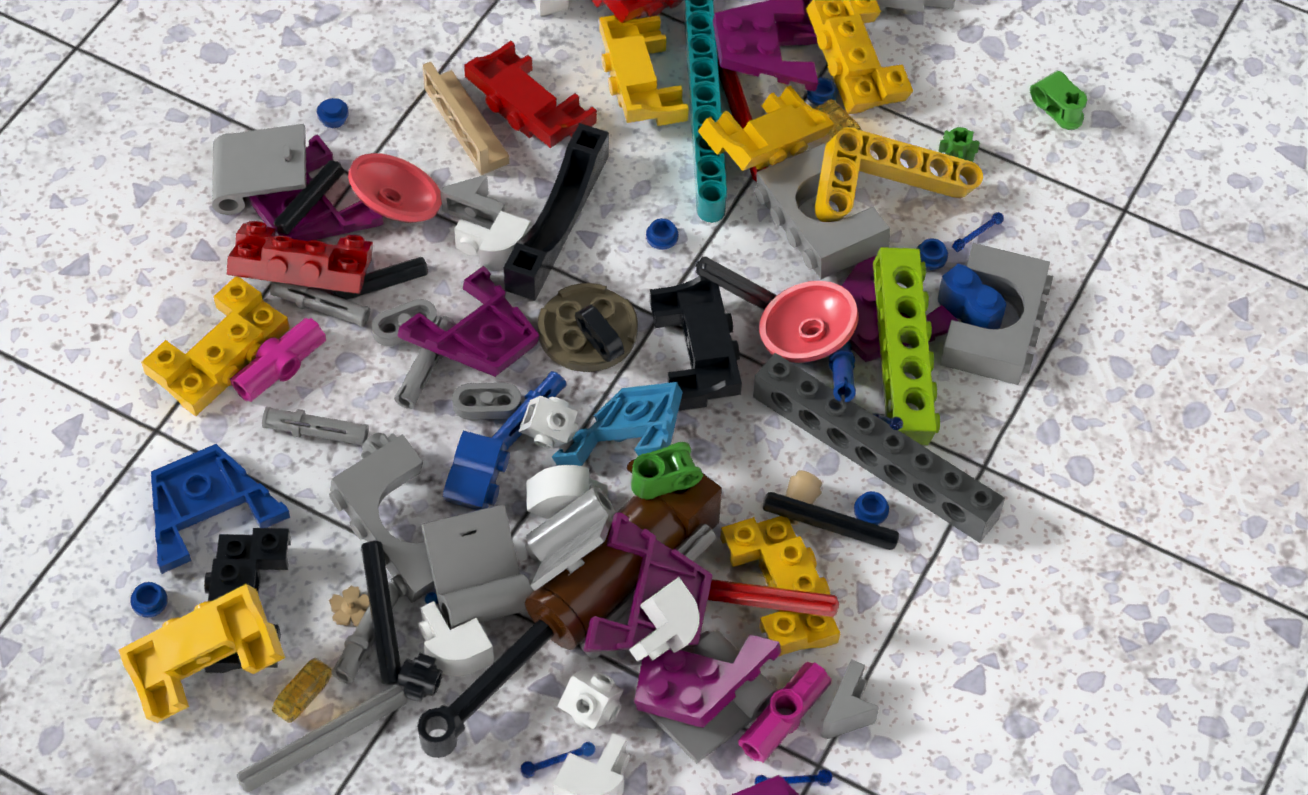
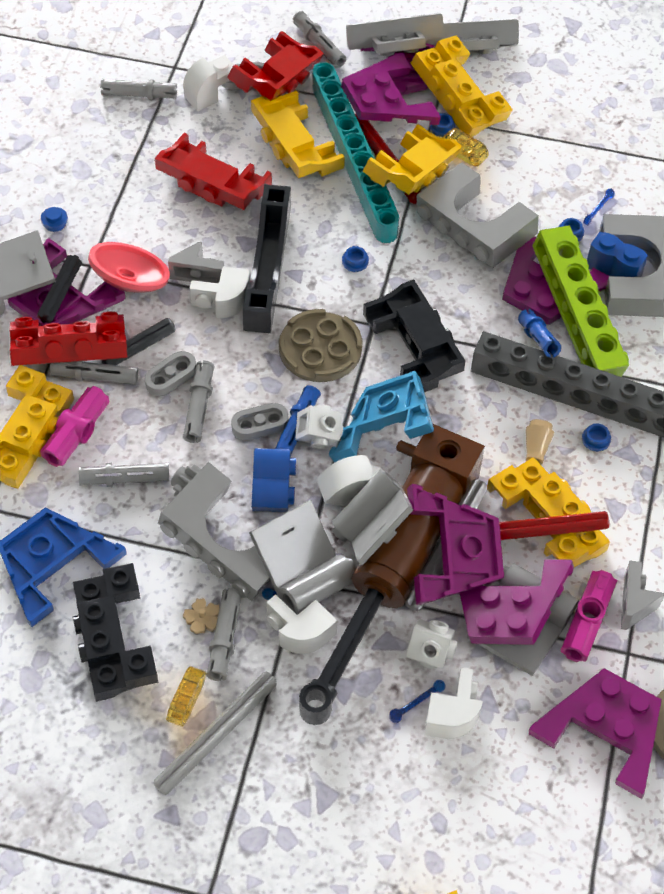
camera: 15 degrees left, 0 degrees up
yellow bracket [119,584,285,723] -> none
blue plate [130,582,168,618] -> none
black axle [361,541,401,685] -> none
magenta wing [397,266,540,377] -> none
black gear [398,653,443,702] -> none
tan fence [422,61,509,175] -> none
black beam [575,304,625,362] -> none
white brick [629,577,699,662] -> none
bright green piece [631,442,703,499] -> none
black axle [695,257,777,310] -> none
clear blue hinge [754,769,832,786] -> none
coral dish [759,281,859,363] -> none
black axle [763,492,899,550] -> none
yellow beam [815,127,983,222] -> none
clear blue hinge [872,413,903,430] -> none
bright green gear [938,127,980,162] -> none
bright green piece [1030,70,1087,130] -> none

